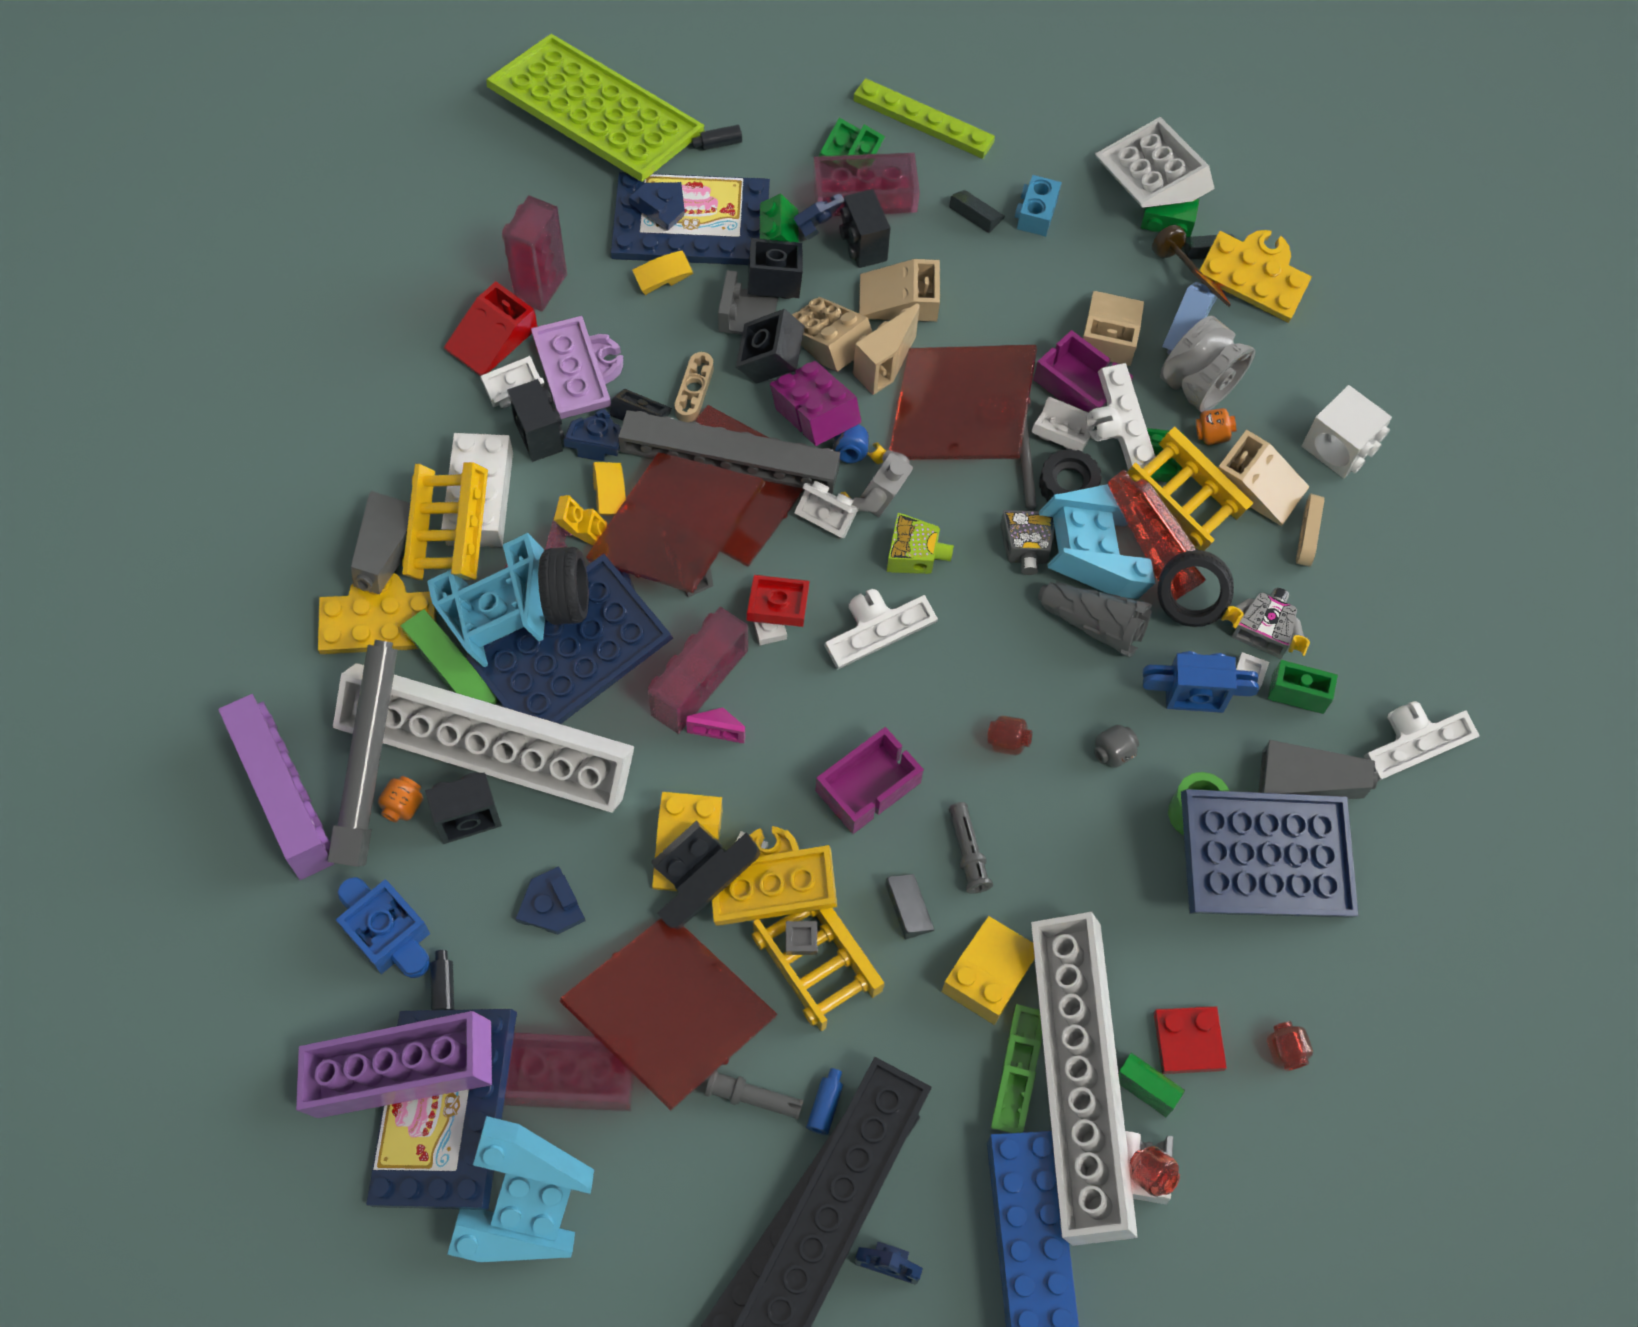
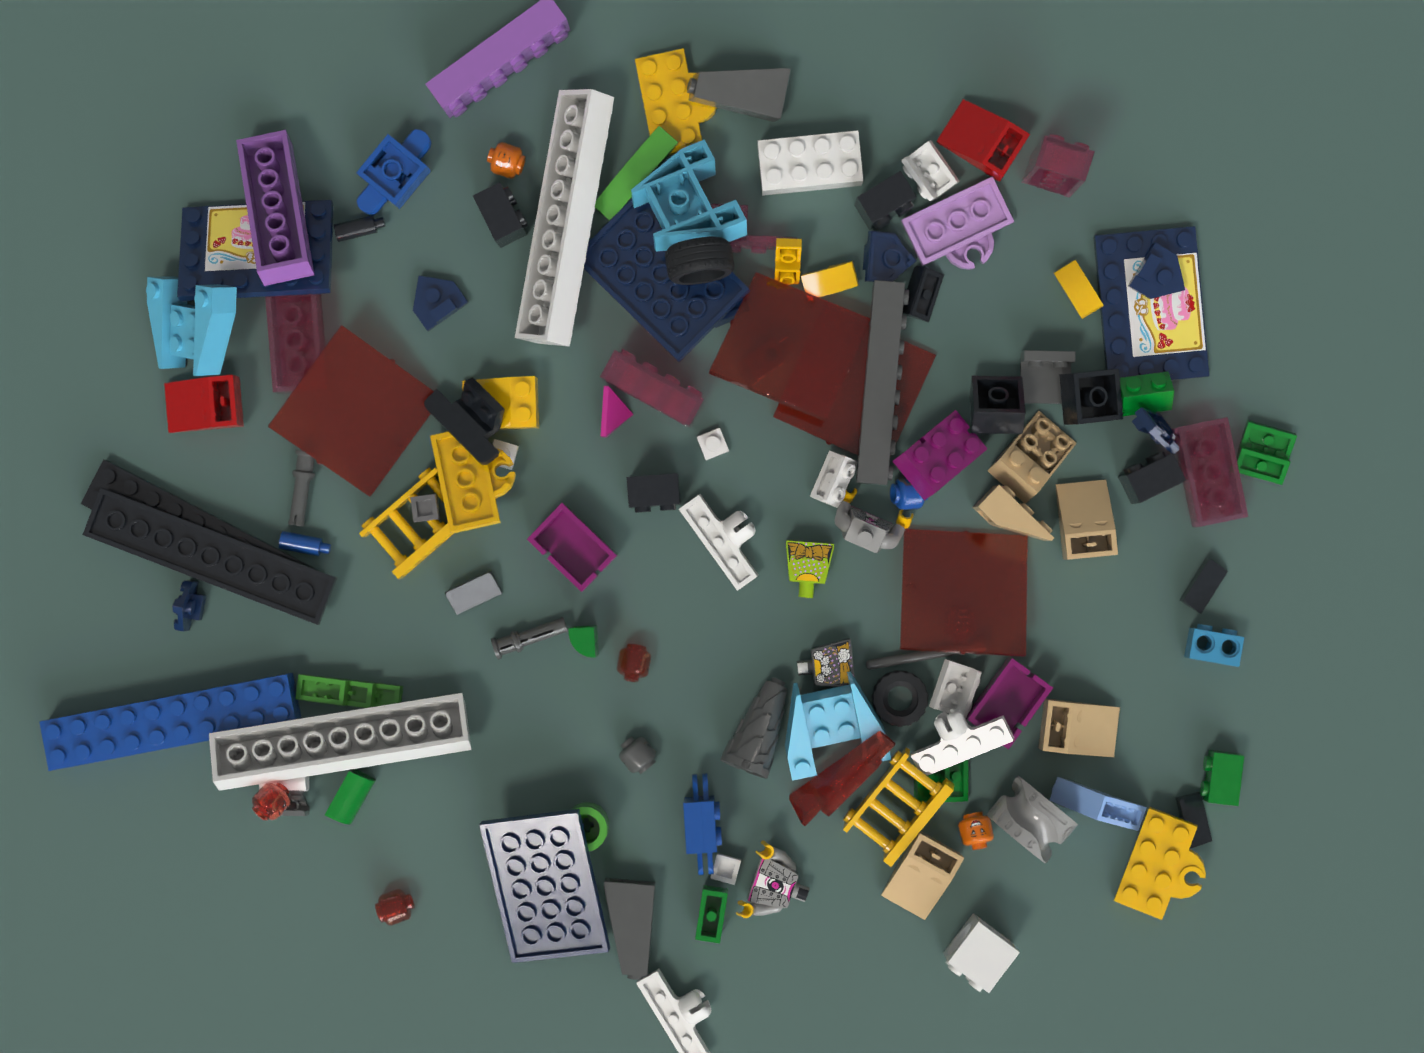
camera: 85 degrees right, 25 degrees up
dark grey brick [328,640,398,867] -> none
yellow fence [402,462,488,580] -> none
lime plate [486,33,704,182] -> none
tan beam [675,352,714,422] -> none
black cylinder [692,124,742,150] -> none
red plate [747,575,810,627] -> none
lime plate [853,78,995,159] -> none
yellow slope [941,916,1035,1025] -> none
white slope [1095,117,1215,208] -> none
dark brown piece [1152,225,1231,307] -> none
red plate [1154,1006,1227,1074] -> none
black tyre [1157,550,1234,627] -> none
tan beam [1296,494,1324,567] -> none
none -> red slope [164,375,244,433]
none -> green brick [568,625,599,658]
none -> black brick [626,473,681,513]

